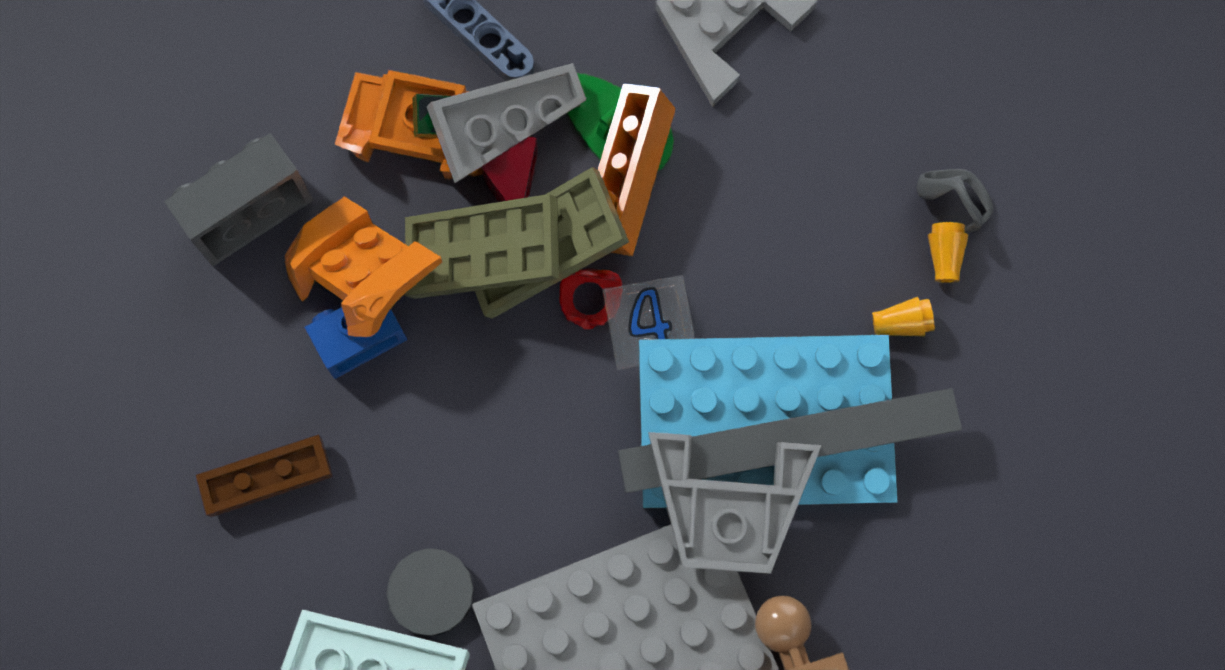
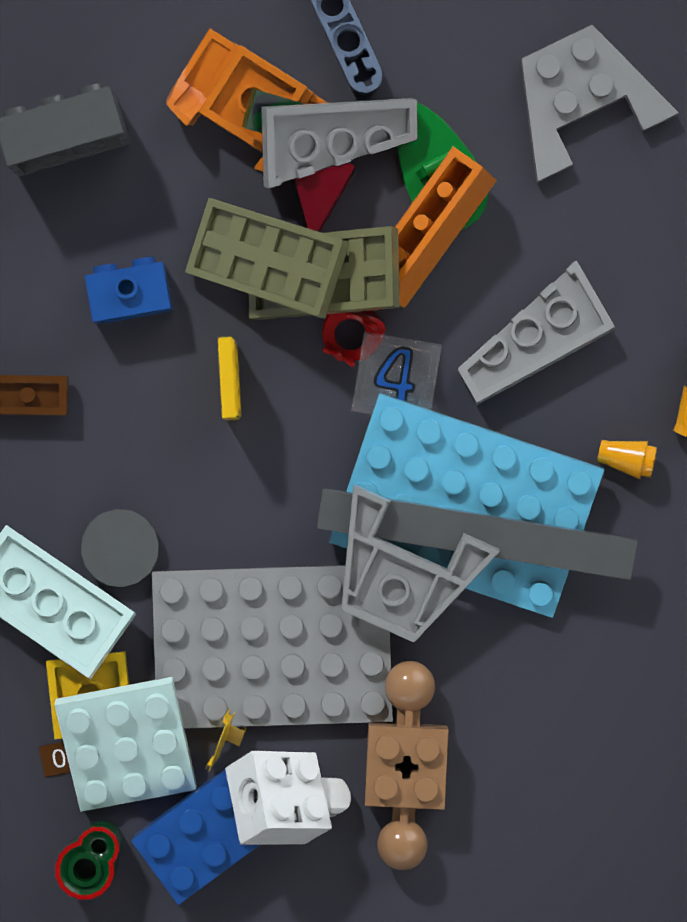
camera: 25 degrees right, 15 degrees up
orange piece [285,196,442,337] -> none
none -> yellow tile [218,337,242,421]
none -> light grey wing [458,260,615,405]

